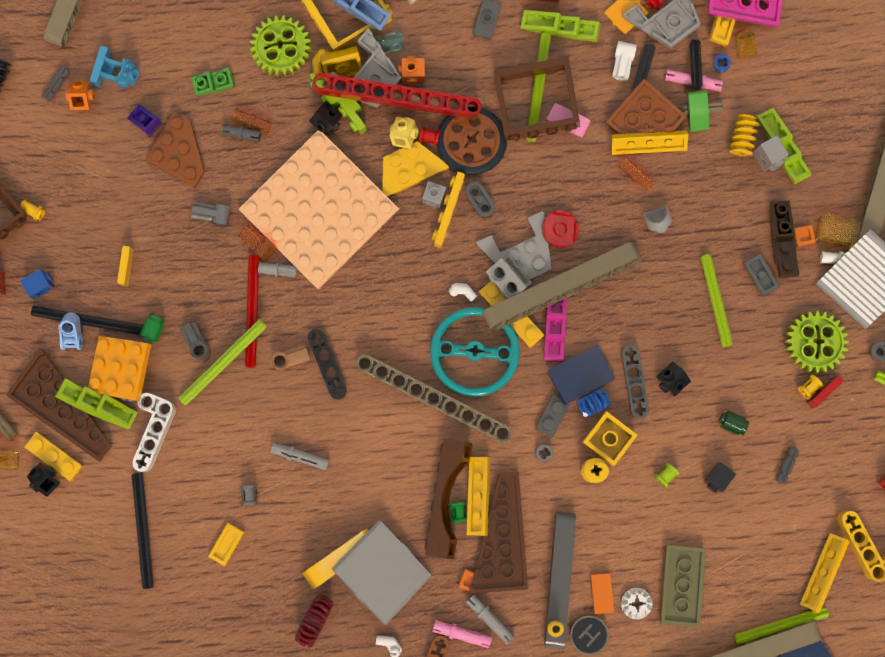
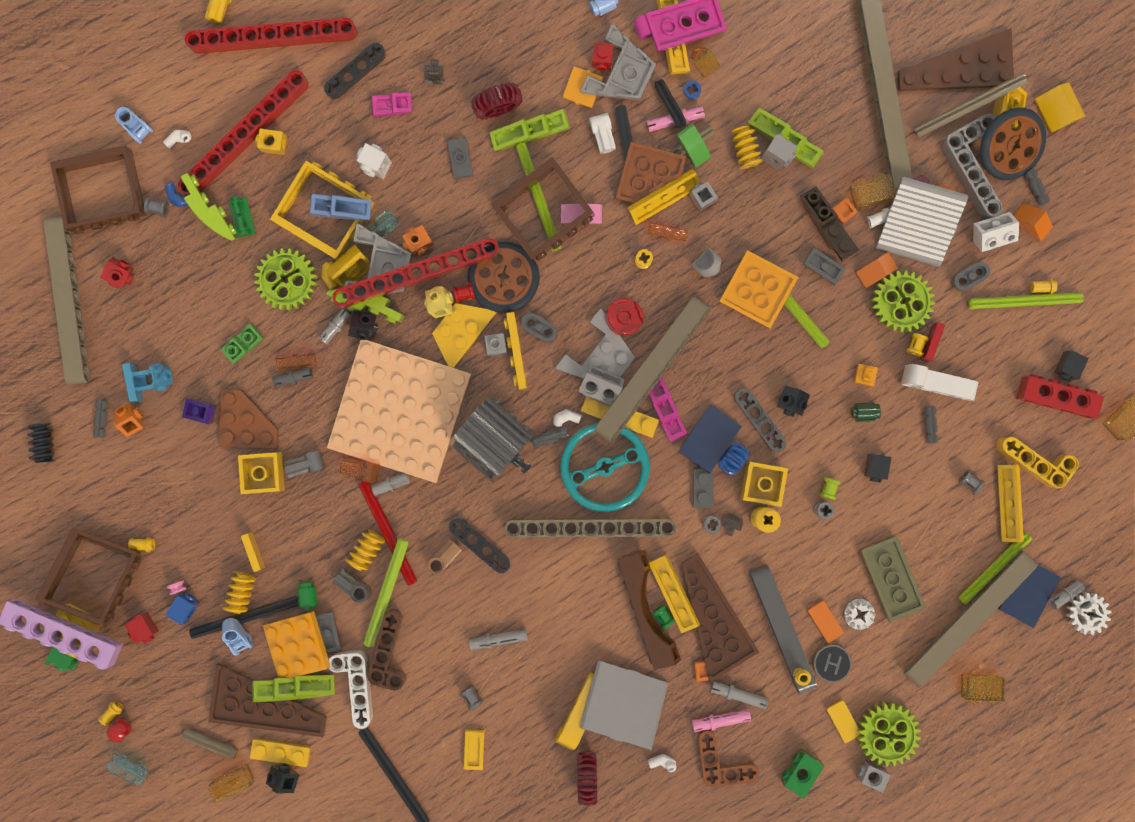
camera: 25 degrees left, 5 degrees up
none -> bright pink bush [167,580,187,595]
none -> yellow piece [222,571,256,614]
none -> yellow brick [238,452,285,494]
none -> dark grey plate [315,611,342,653]
none -> light grey pin [318,308,352,345]
none -> yellow piece [345,529,385,572]
none -> reddish brown beam [368,609,406,691]
none -> dark grey piece [449,397,533,482]
none -> dark grey axle [531,427,569,448]
none -> yellow bush [635,249,653,269]
none -> light grey brick [689,182,718,212]
none -> light orange plate [720,250,799,328]
none -> clear smoke tile [722,511,743,536]
none -> flat silver bush [814,501,835,519]
none -> light orange tile [853,364,878,387]
none -> orange slope [855,252,898,288]
none -> white beam [901,364,979,401]
none -> flat silver bush [958,470,985,495]

